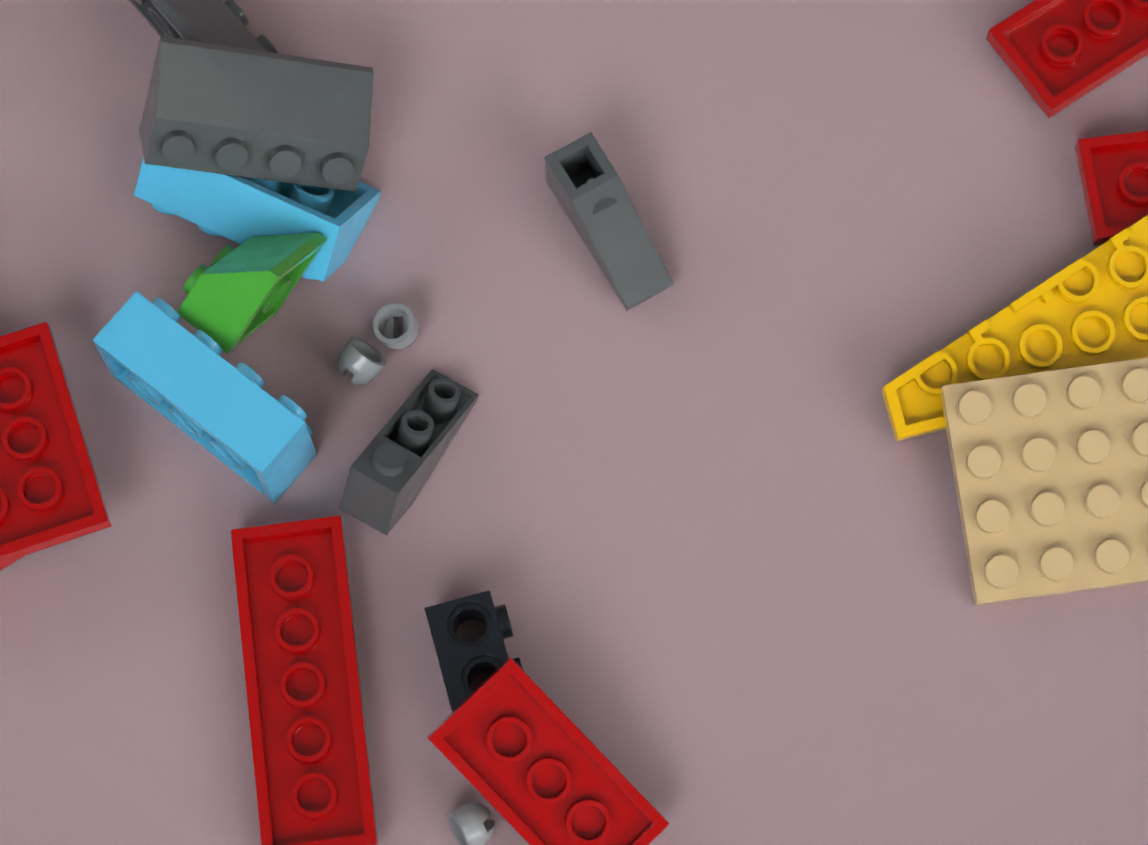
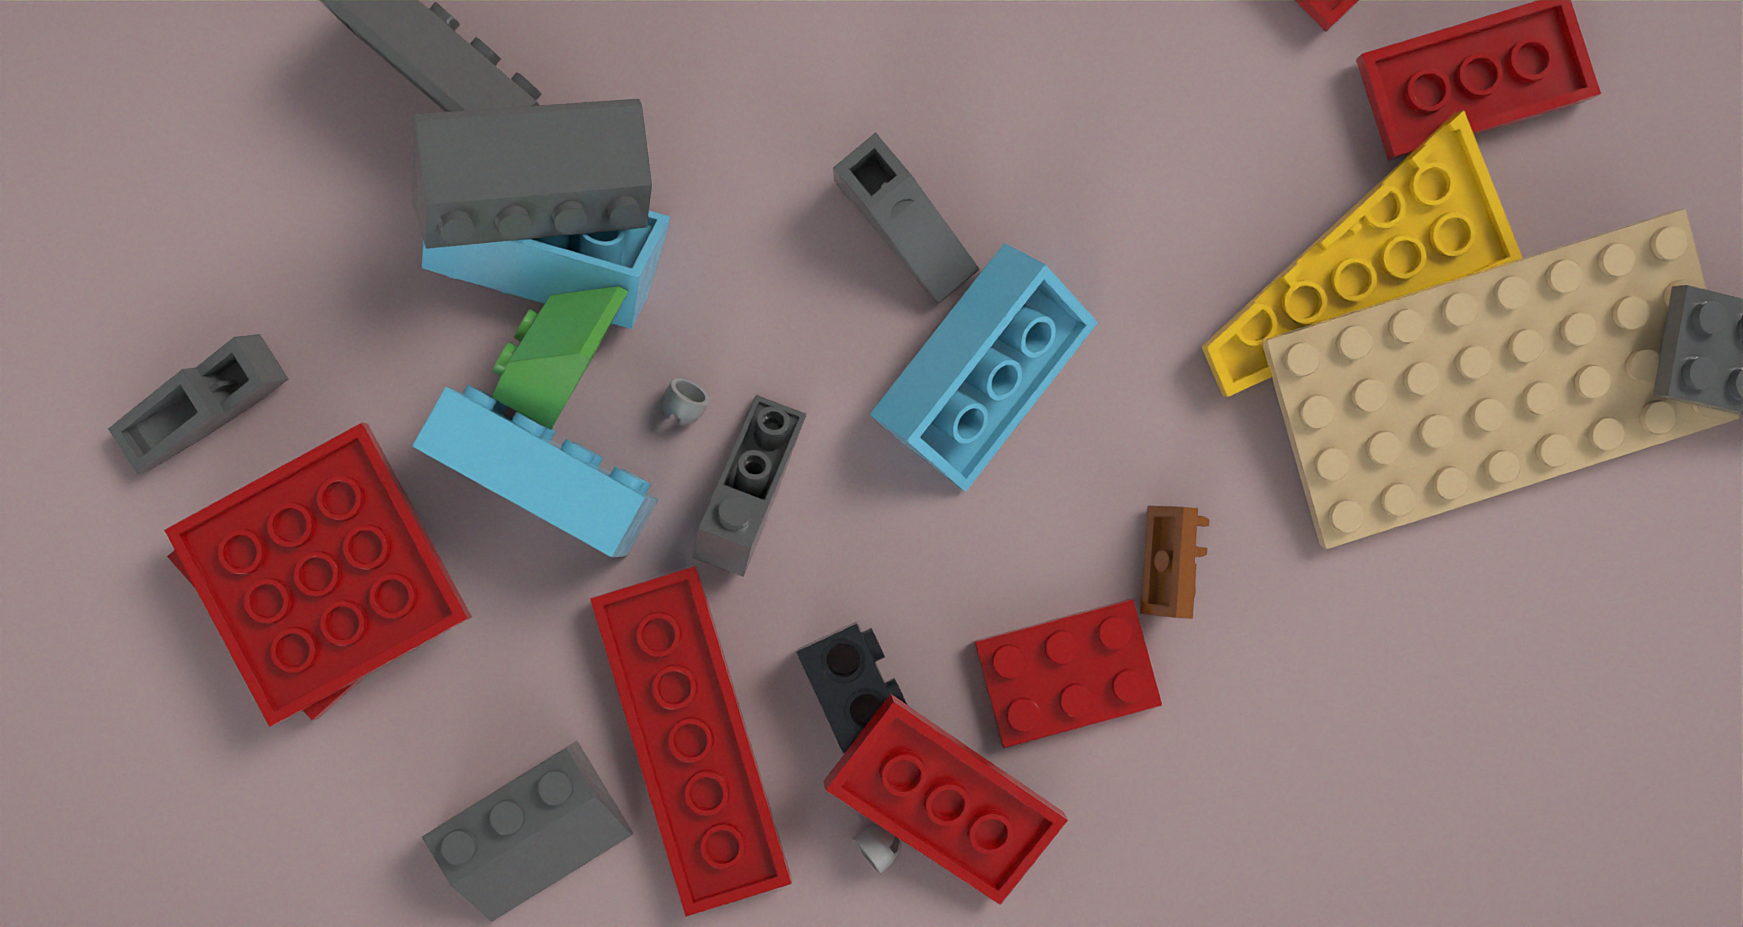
camera: 15 degrees left, 15 degrees up
light grey hinge [373,303,420,350] -> none
none -> dark grey slope [422,741,633,922]
none -> medium azure slope [869,243,1098,492]
none -> red plate [974,599,1162,748]
none -> dark orange plate [1140,505,1209,619]

